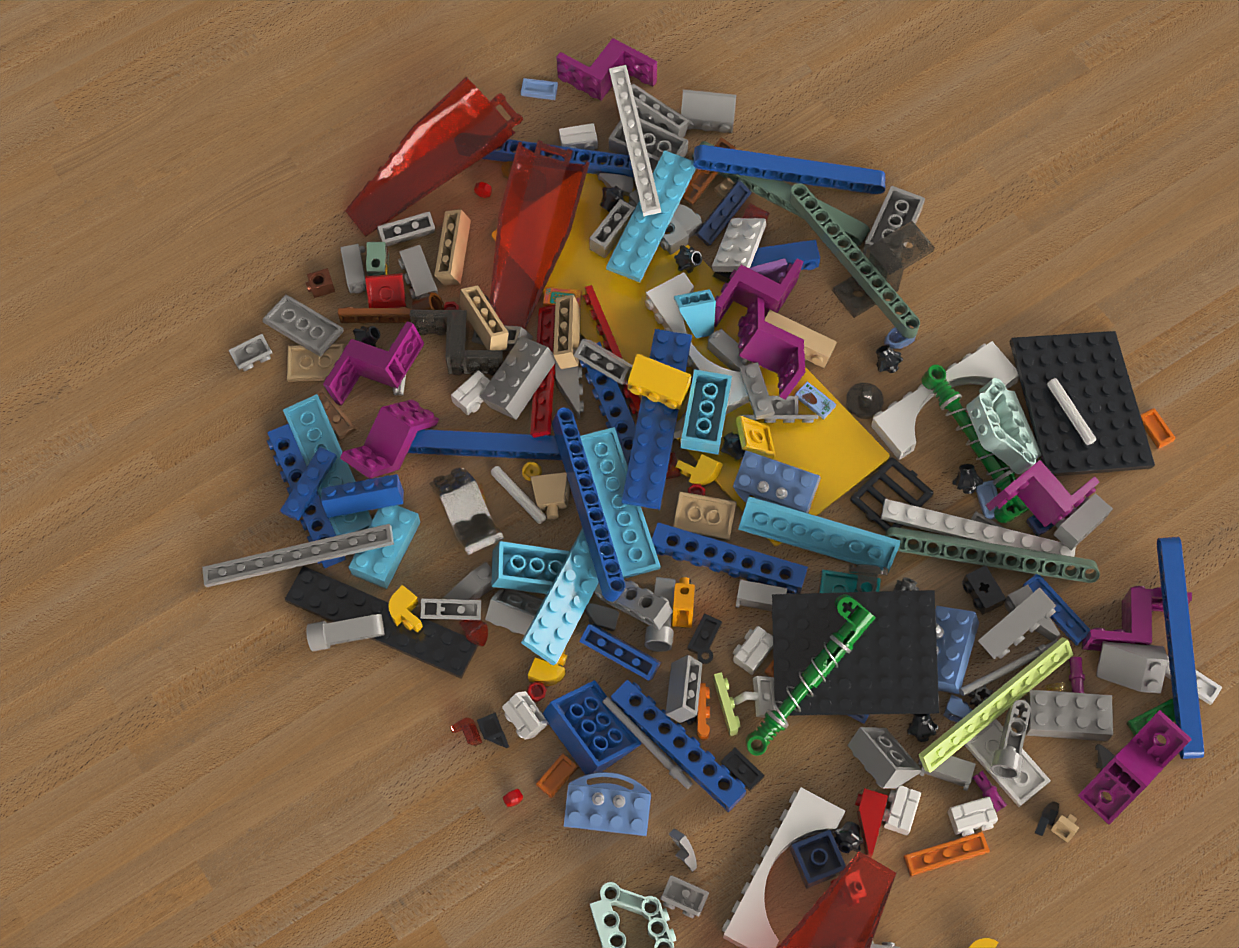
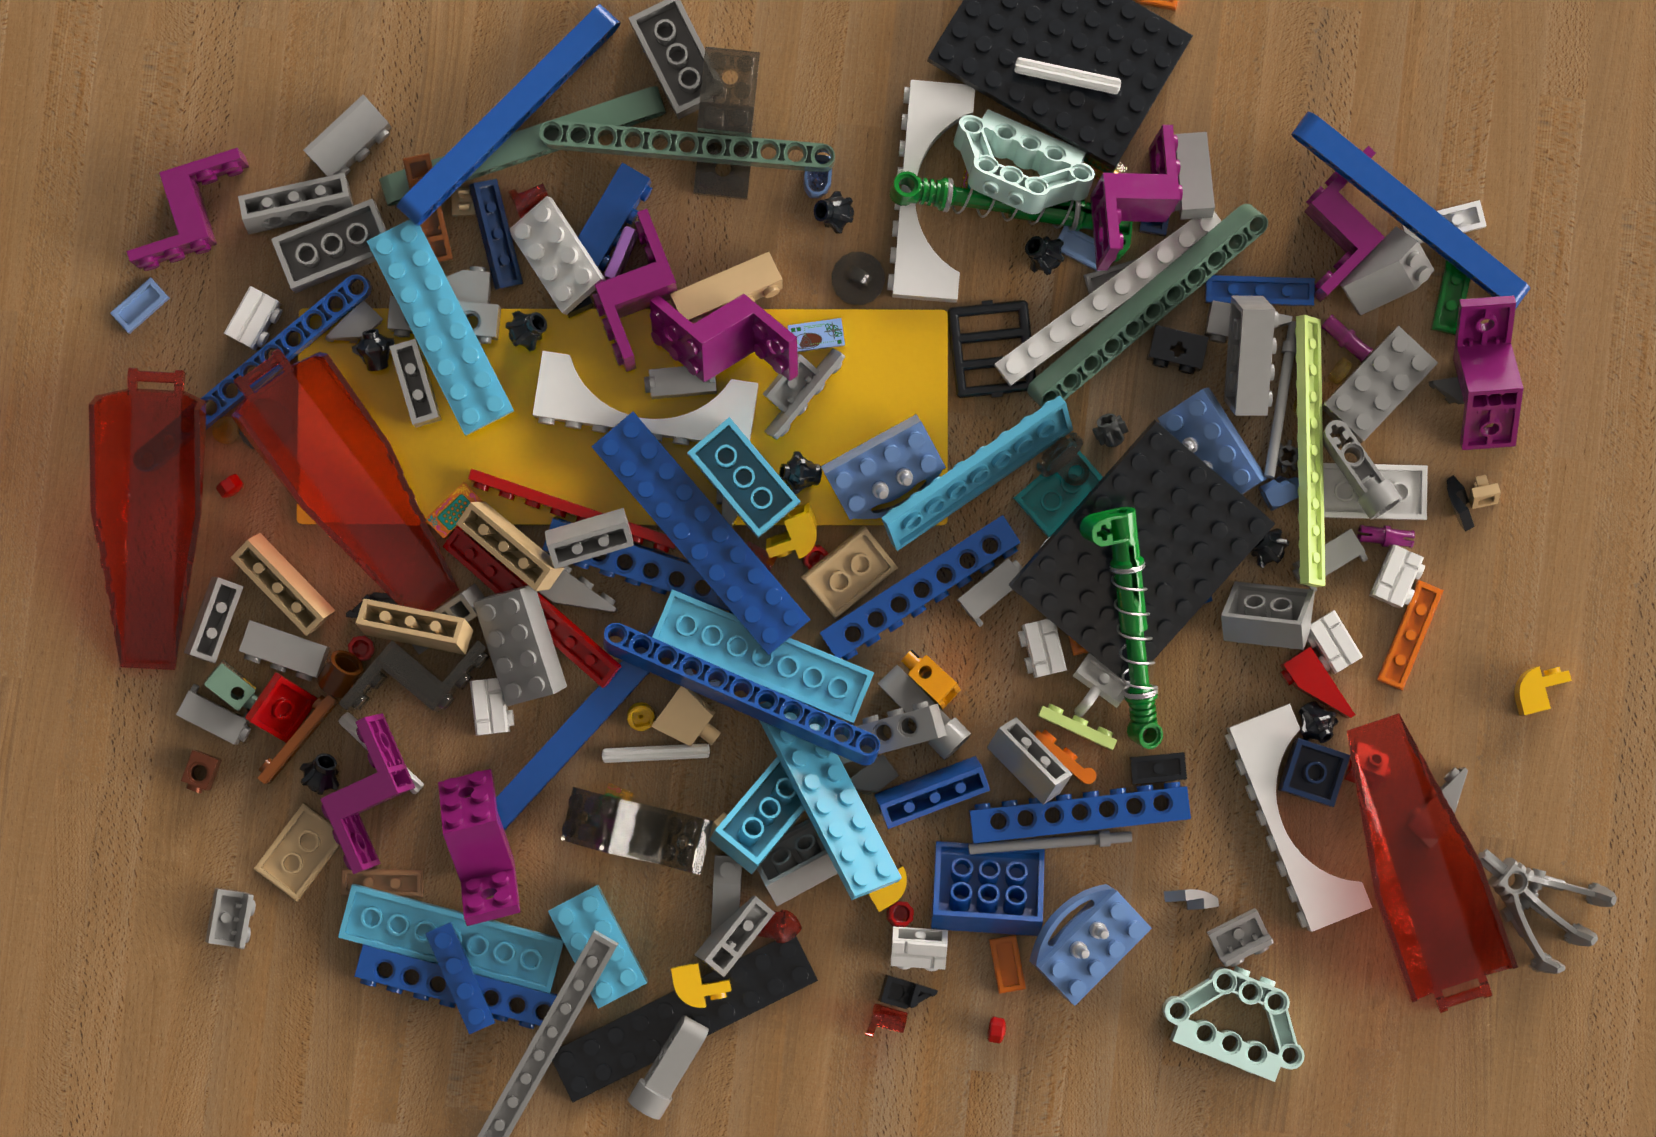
camera: 55 degrees left, 20 degrees up
light grey tile [262,295,344,357] -> none
blue brick [321,474,404,518] -> none
white plate [609,65,661,217] -> none
yellow slope [628,353,691,410] -> none
medium azure slope [674,289,716,338] -> none
black hinge [687,613,722,664] -> none
yellow tile [736,416,776,459] -> none
light grey plate [739,362,775,420] -> none

